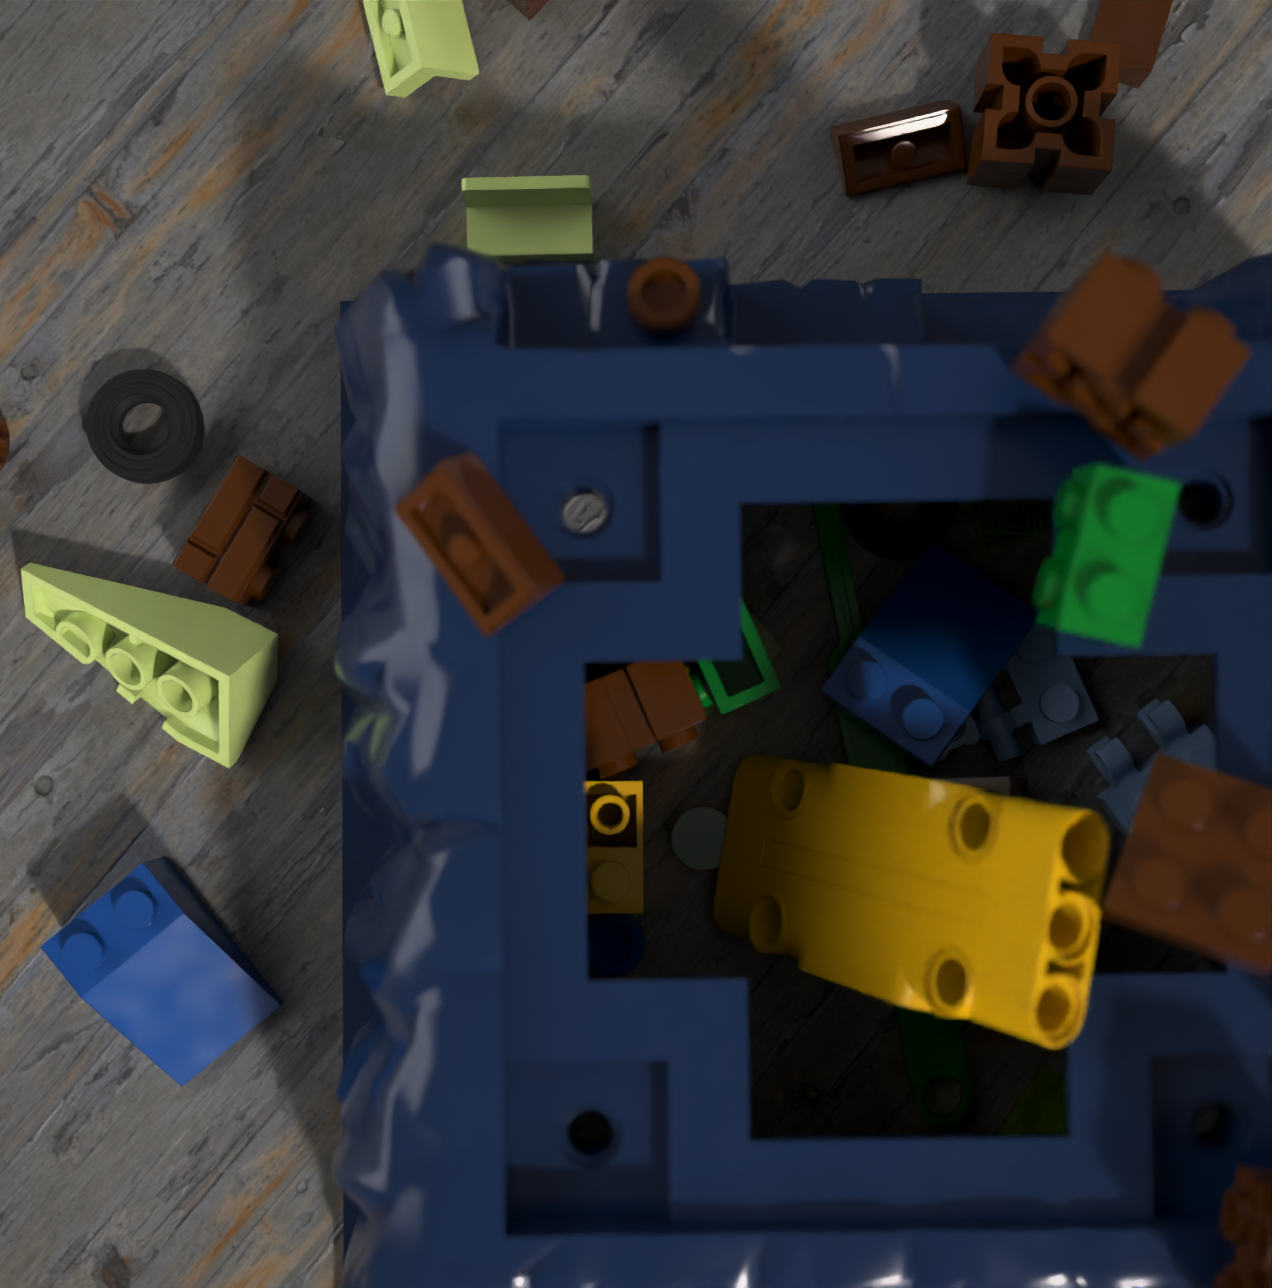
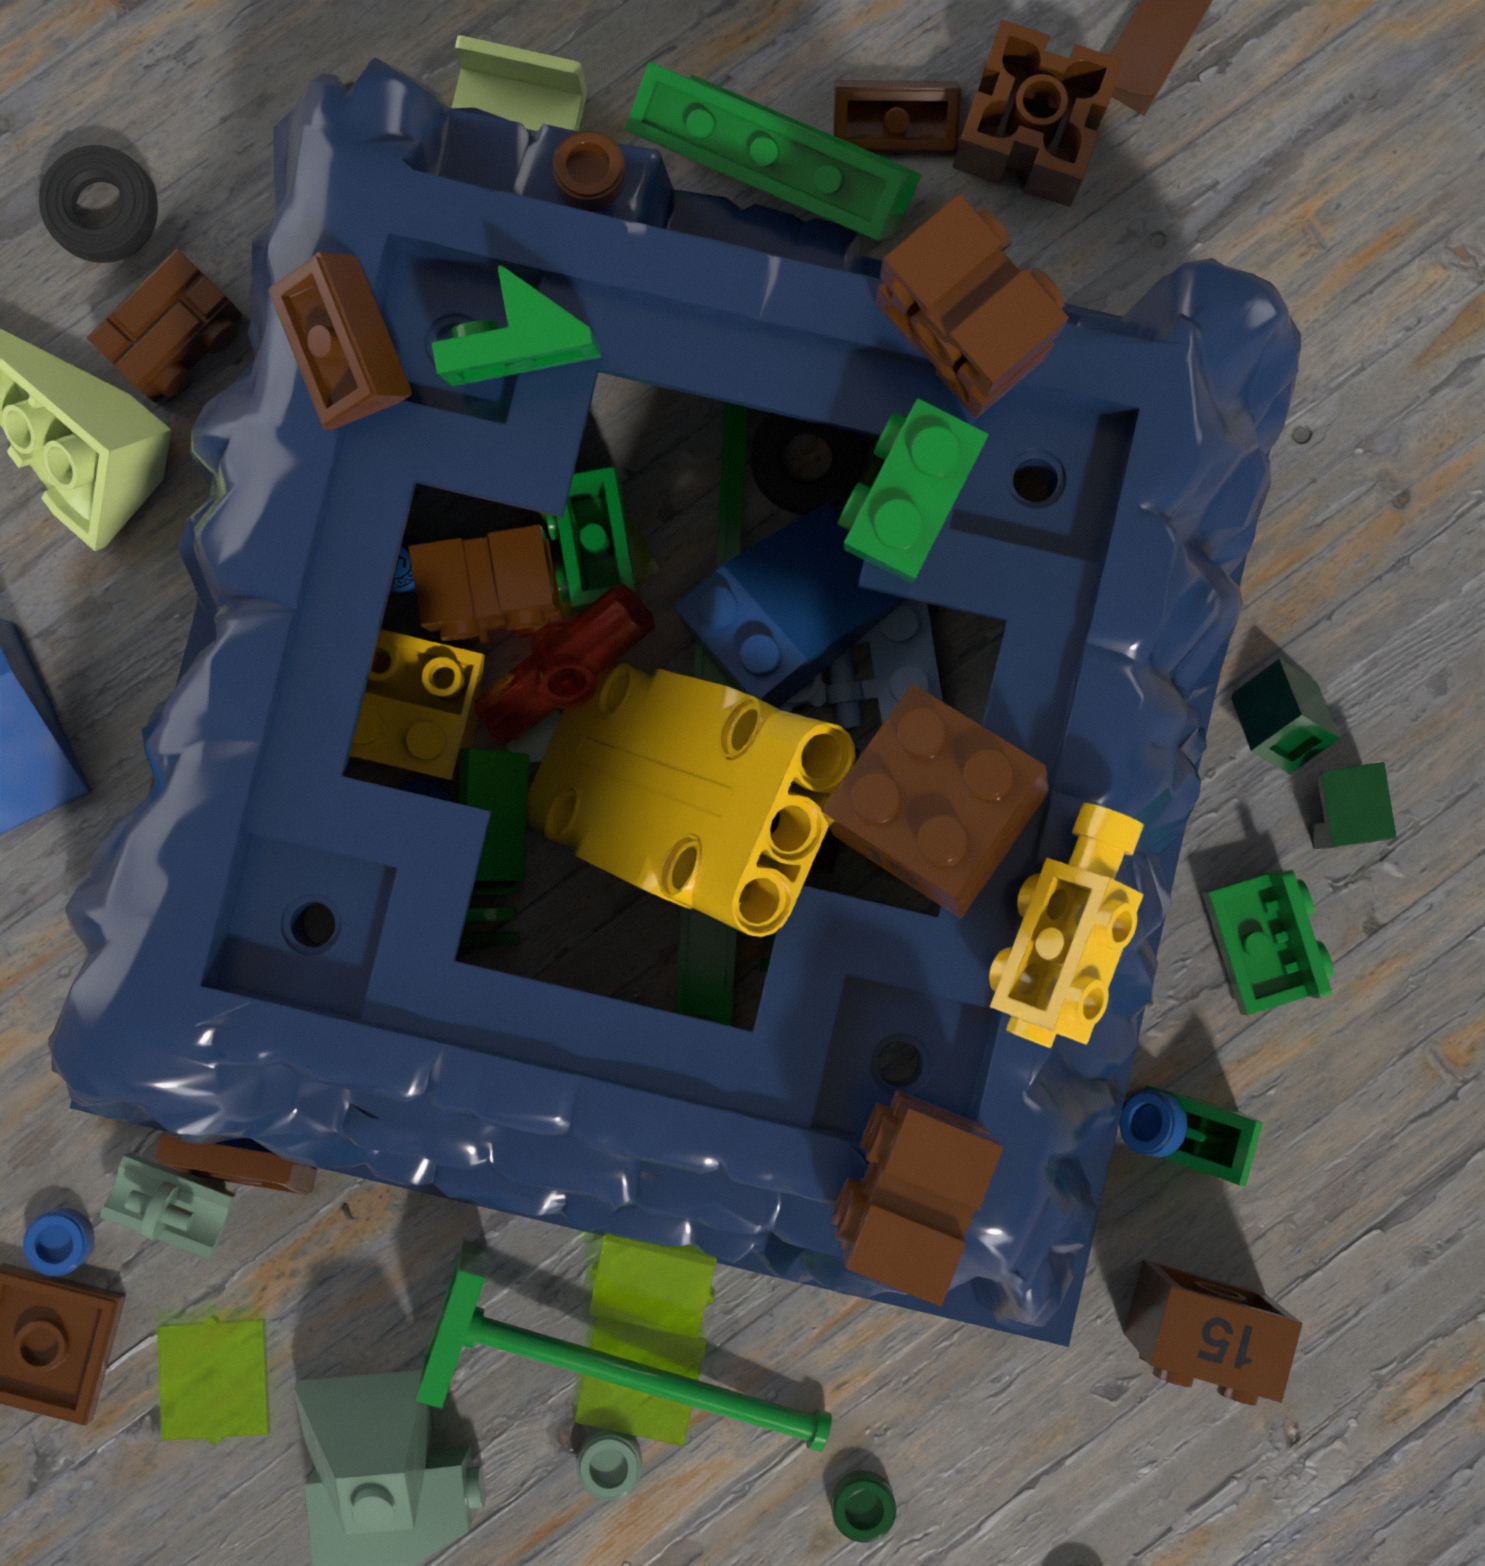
camera: 10 degrees right, 0 degrees up
none -> green slope [431,265,602,386]
none -> green panel [459,748,529,882]
none -> clear red piece [474,583,655,744]
none -> green panel [624,62,922,241]

